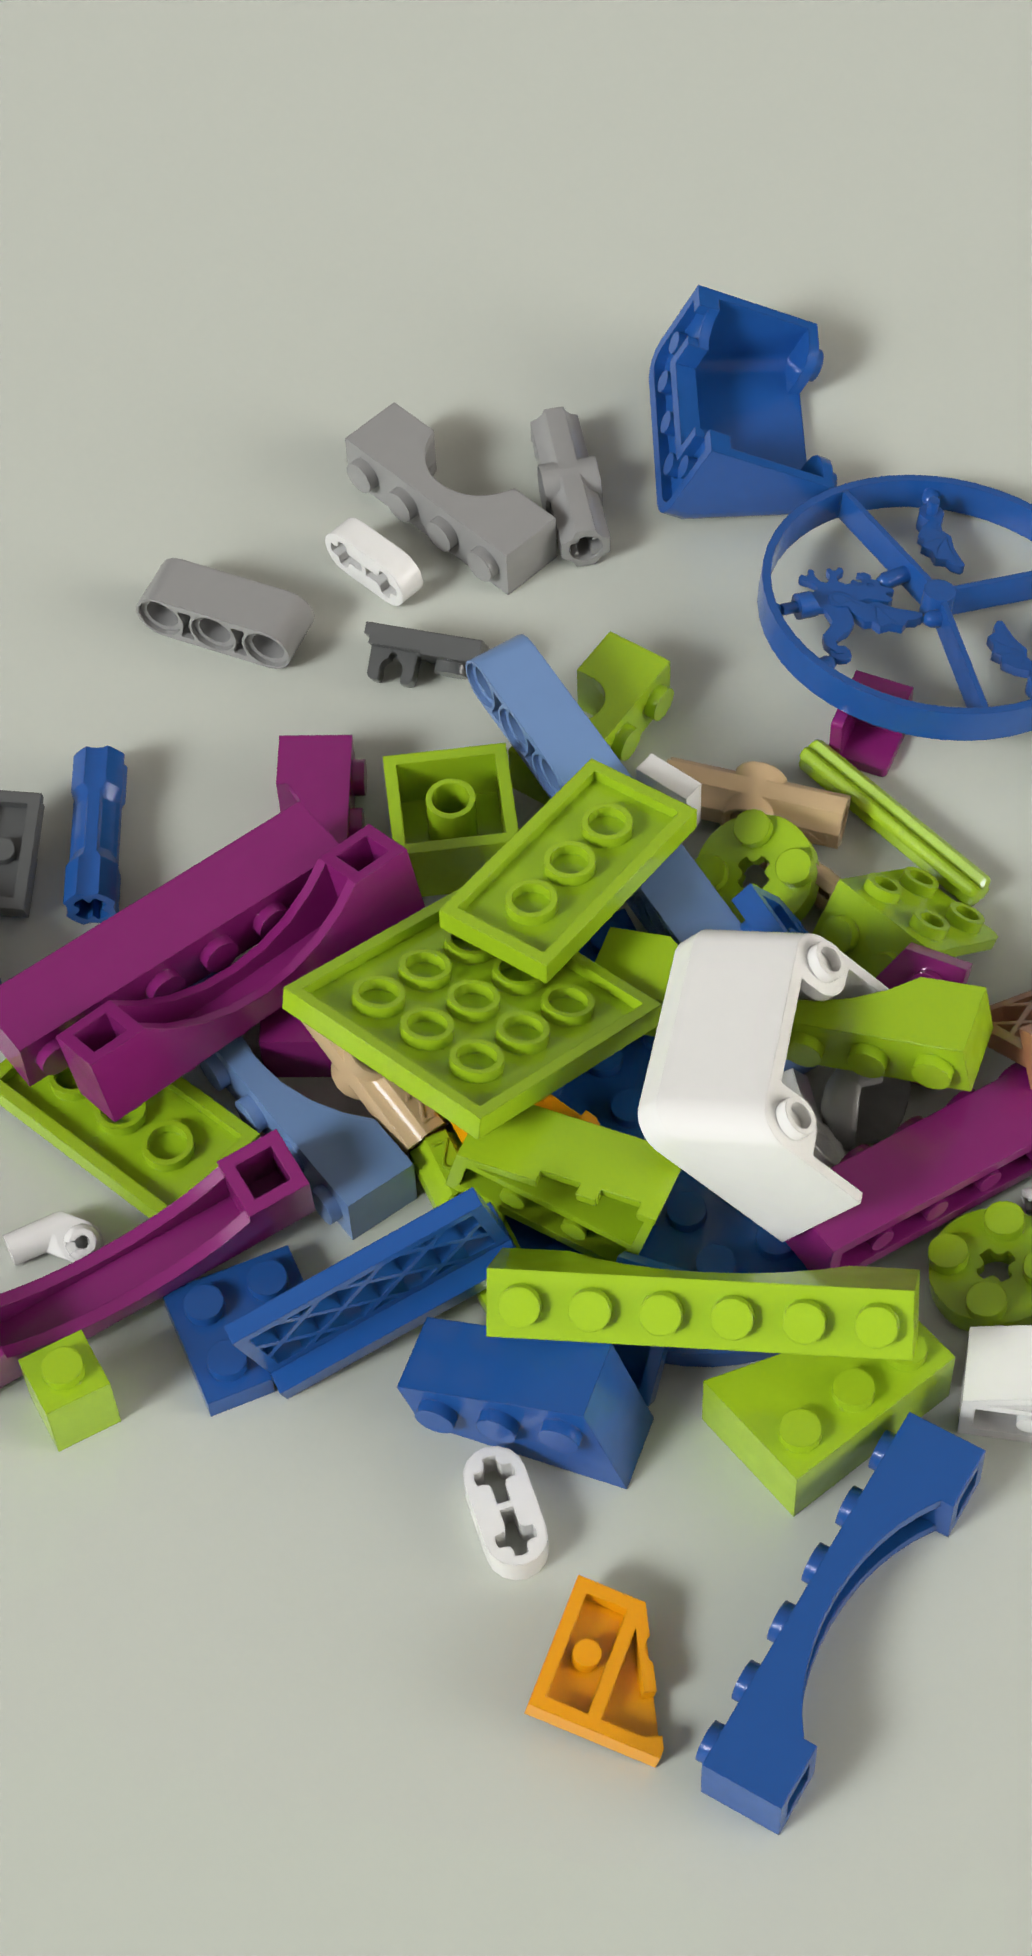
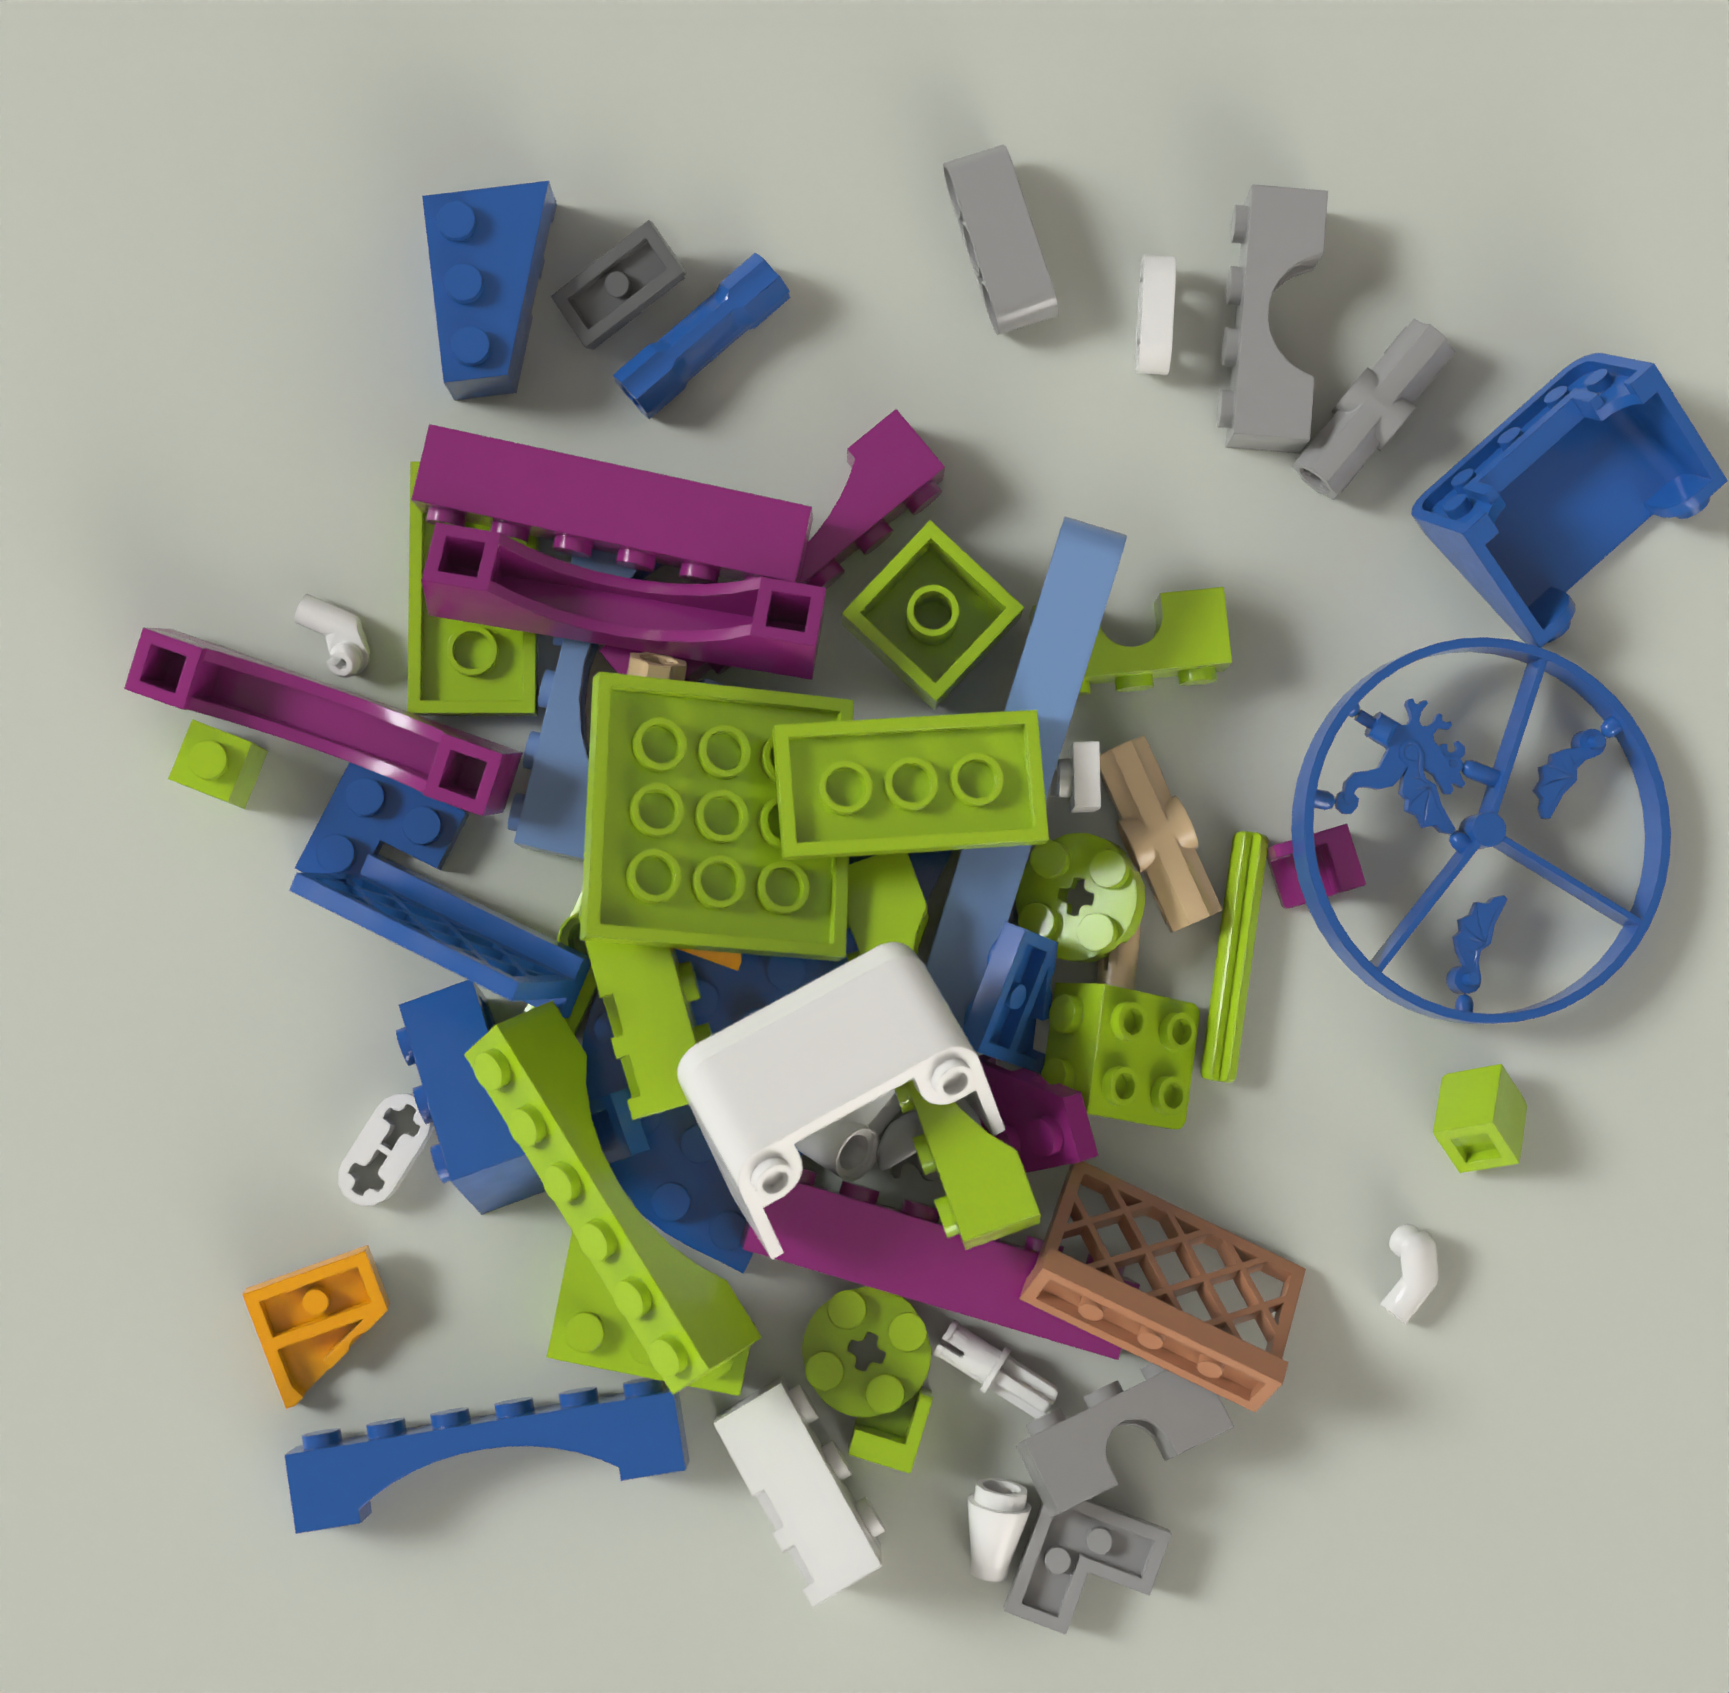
camera: 45 degrees right, 30 degrees up
dark grey plate [364,621,490,688] -> none

